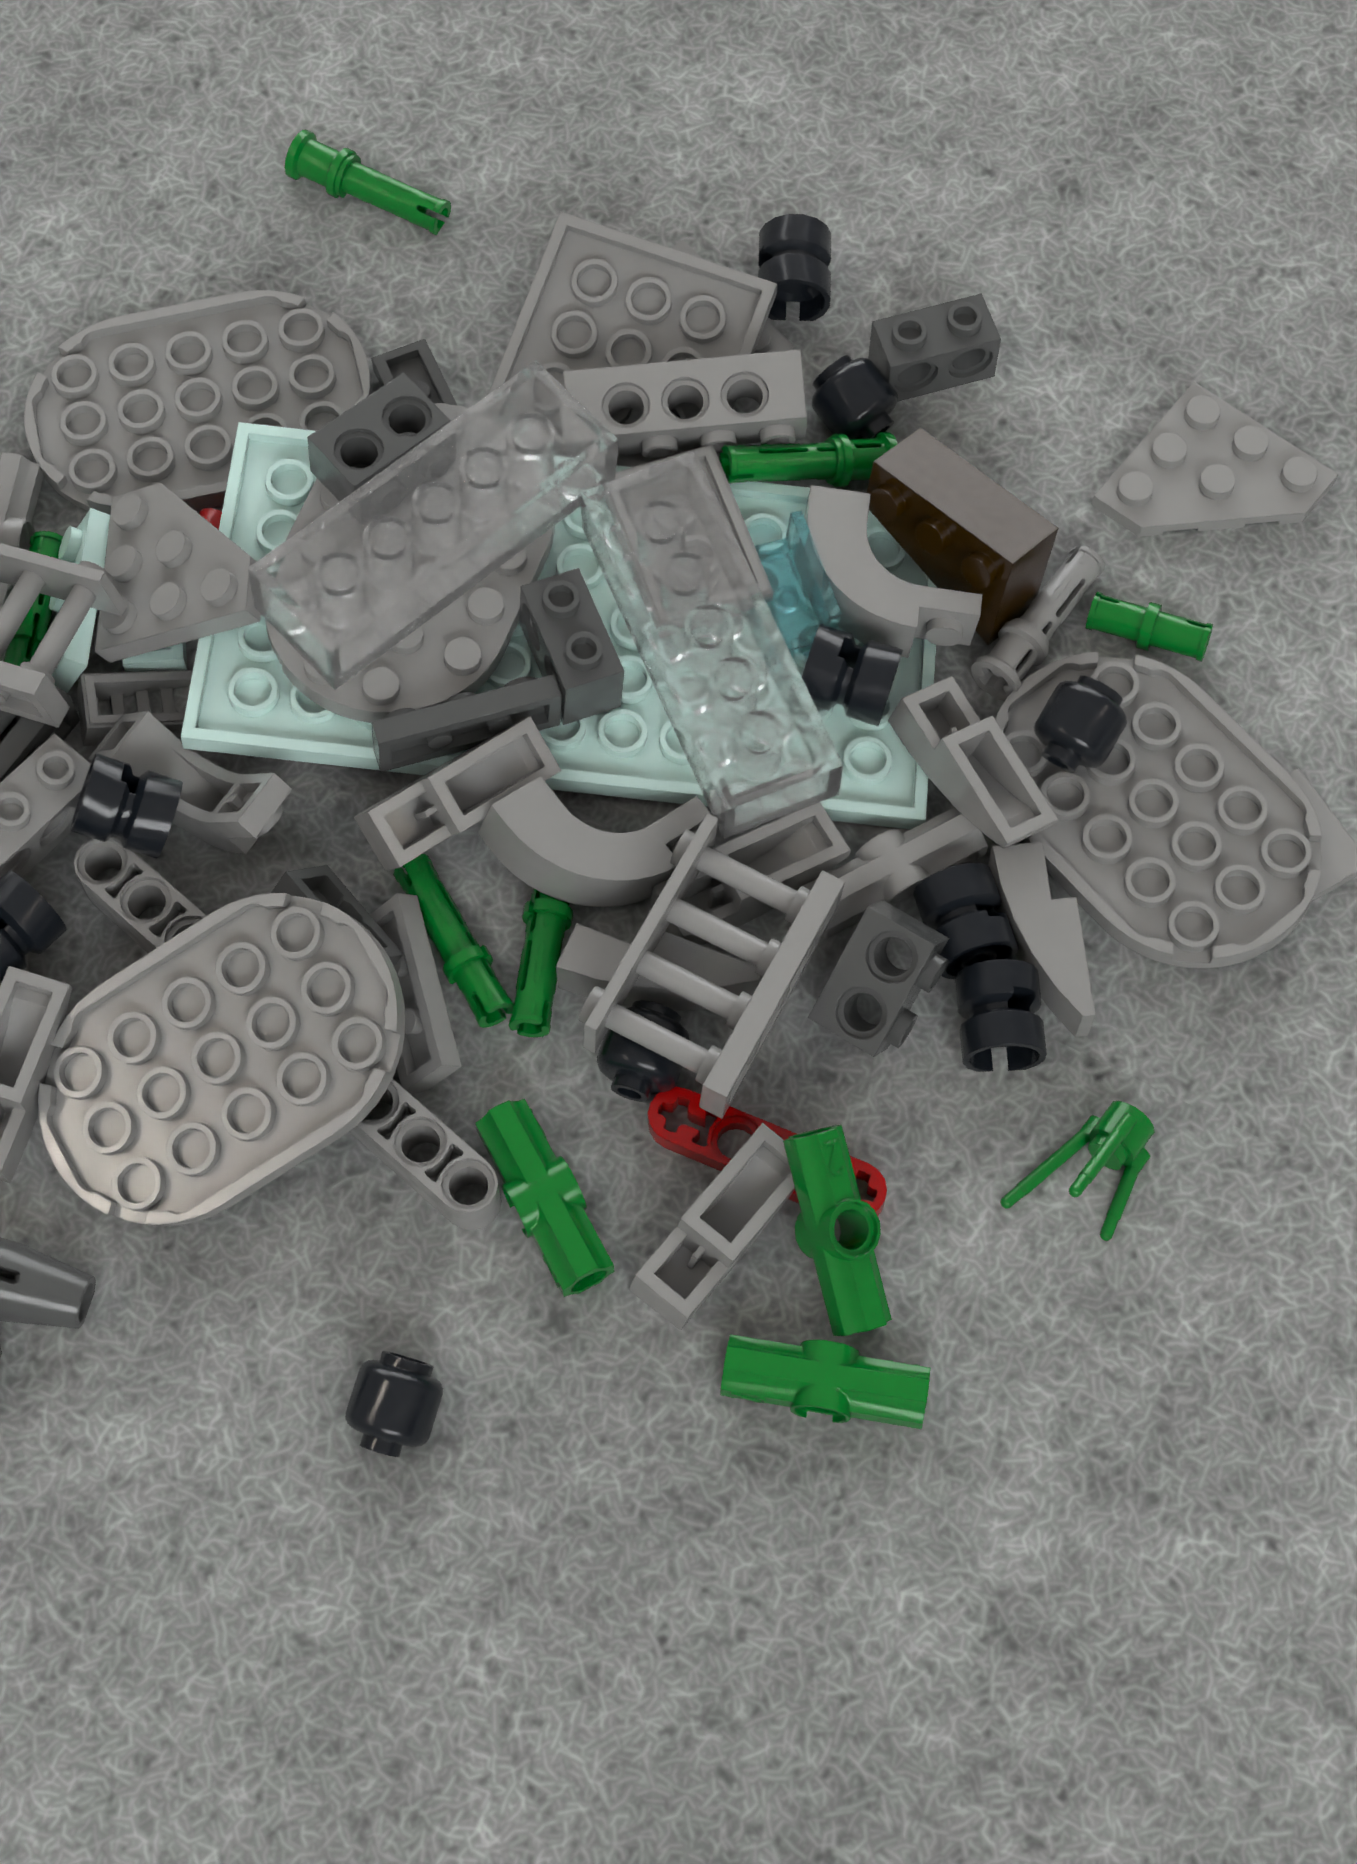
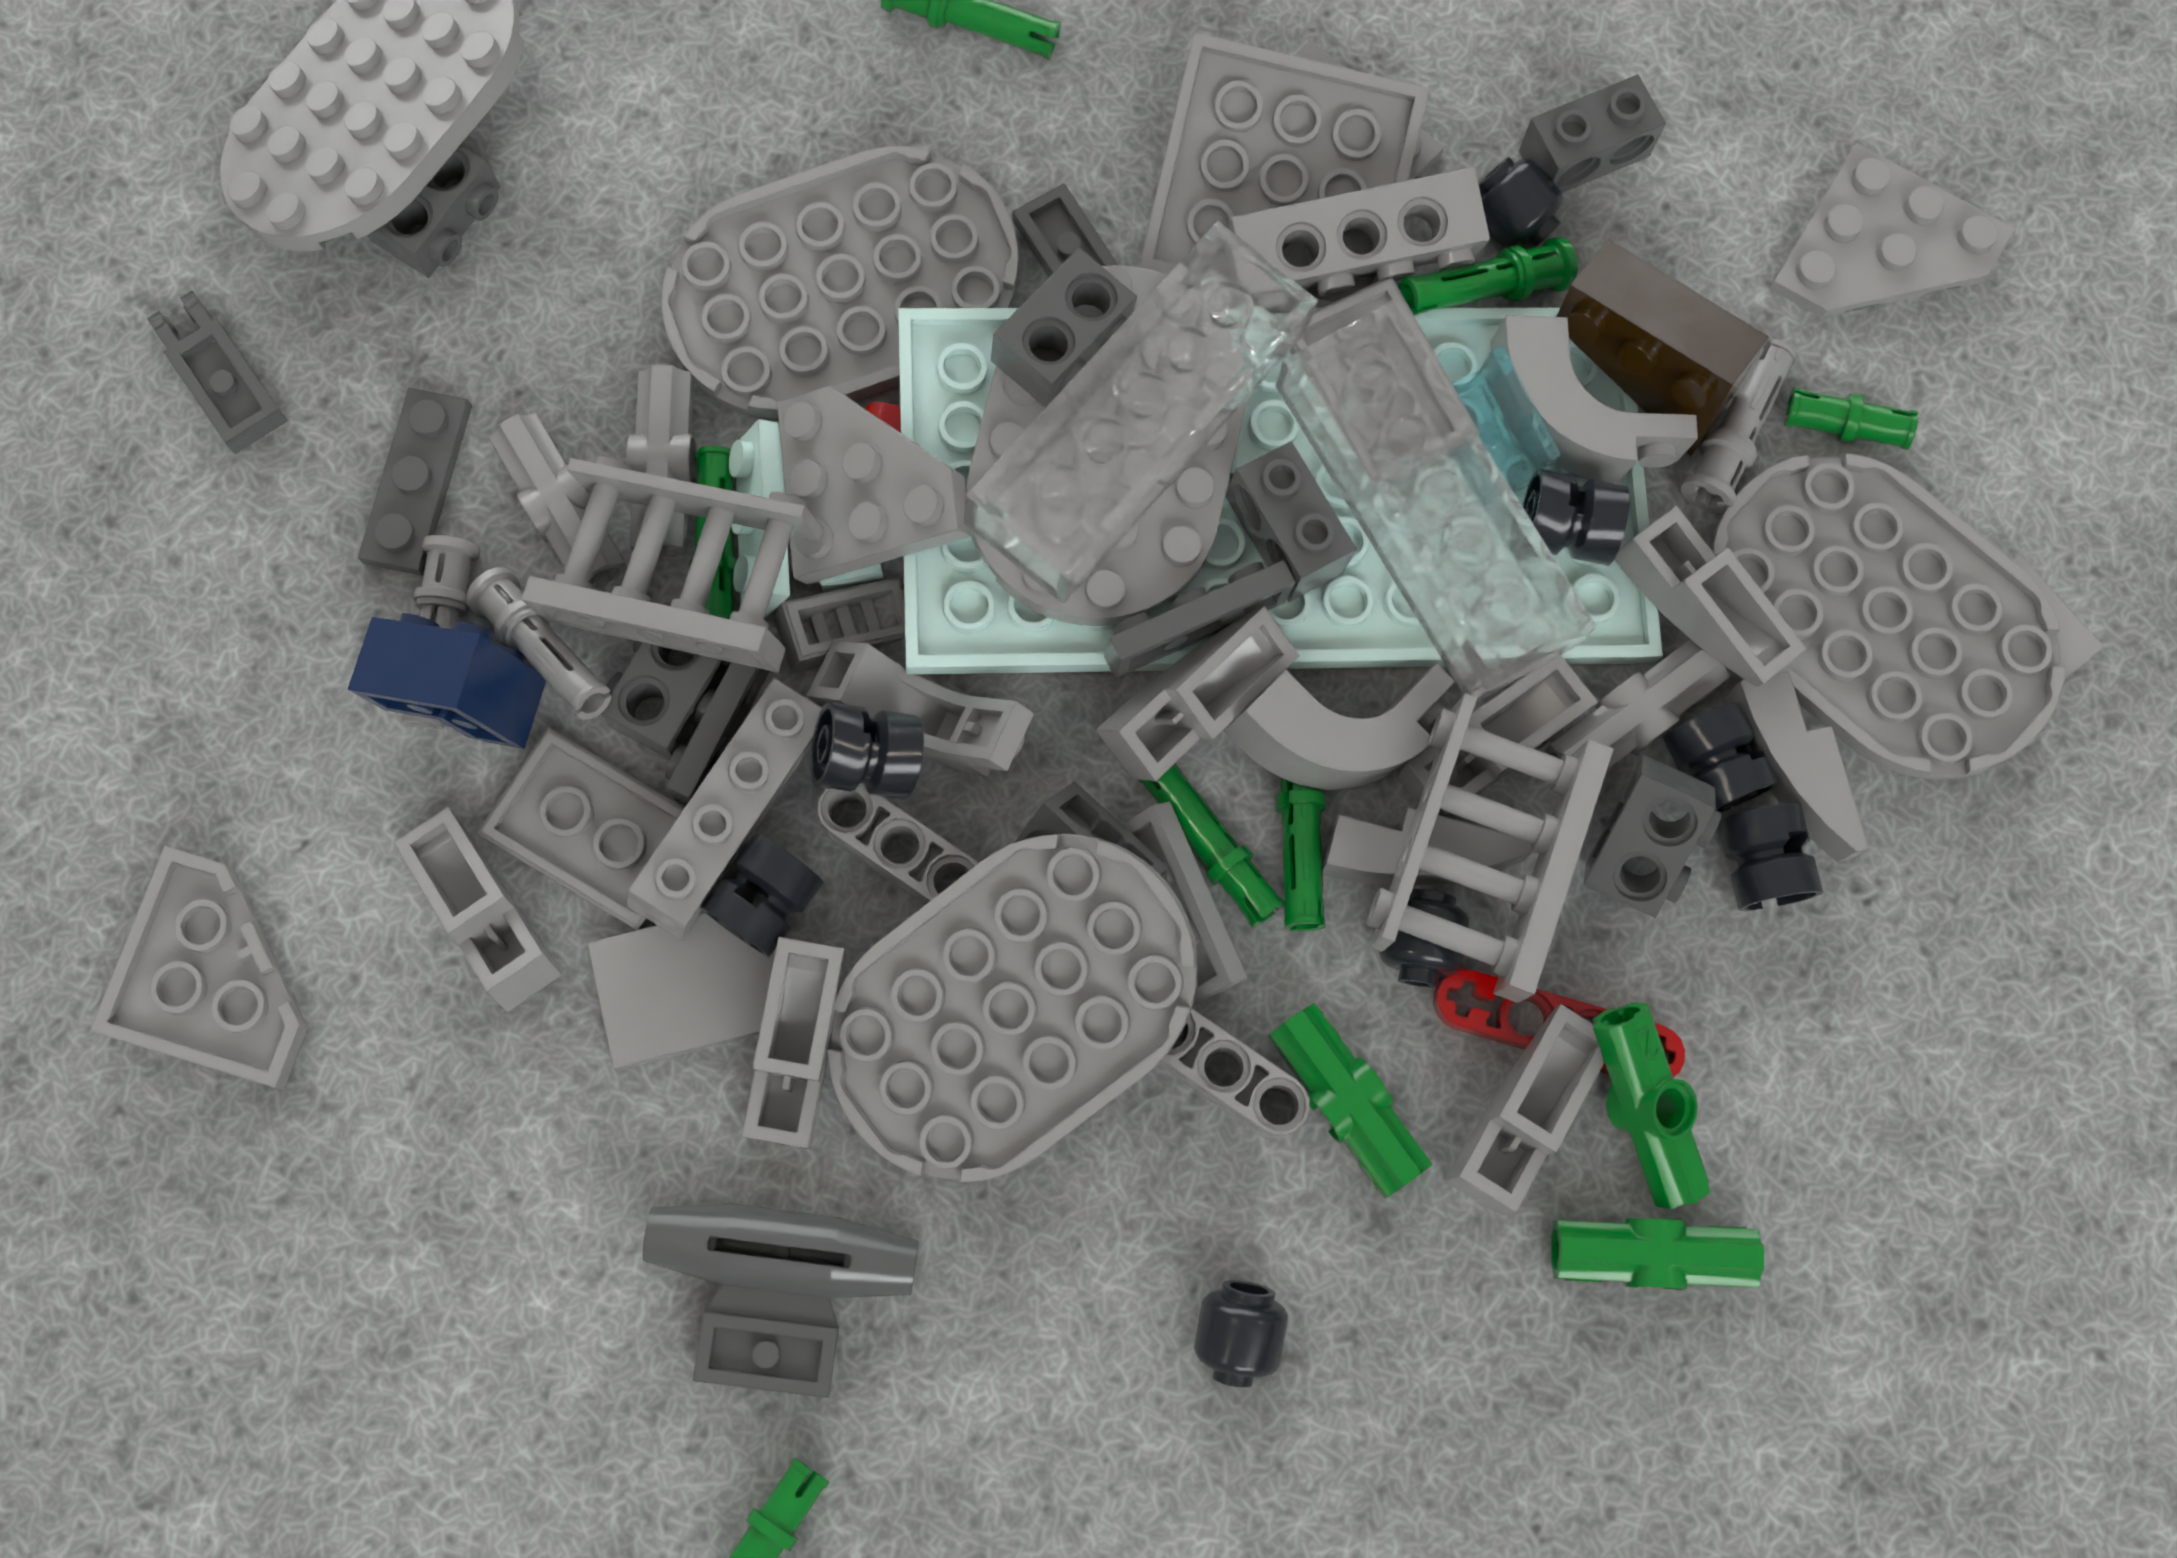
camera: 10 degrees left, 10 degrees up
black wheel [758,214,831,321] -> none
green plant [1000,1101,1155,1241] -> none
black head [1034,676,1127,773] -> none

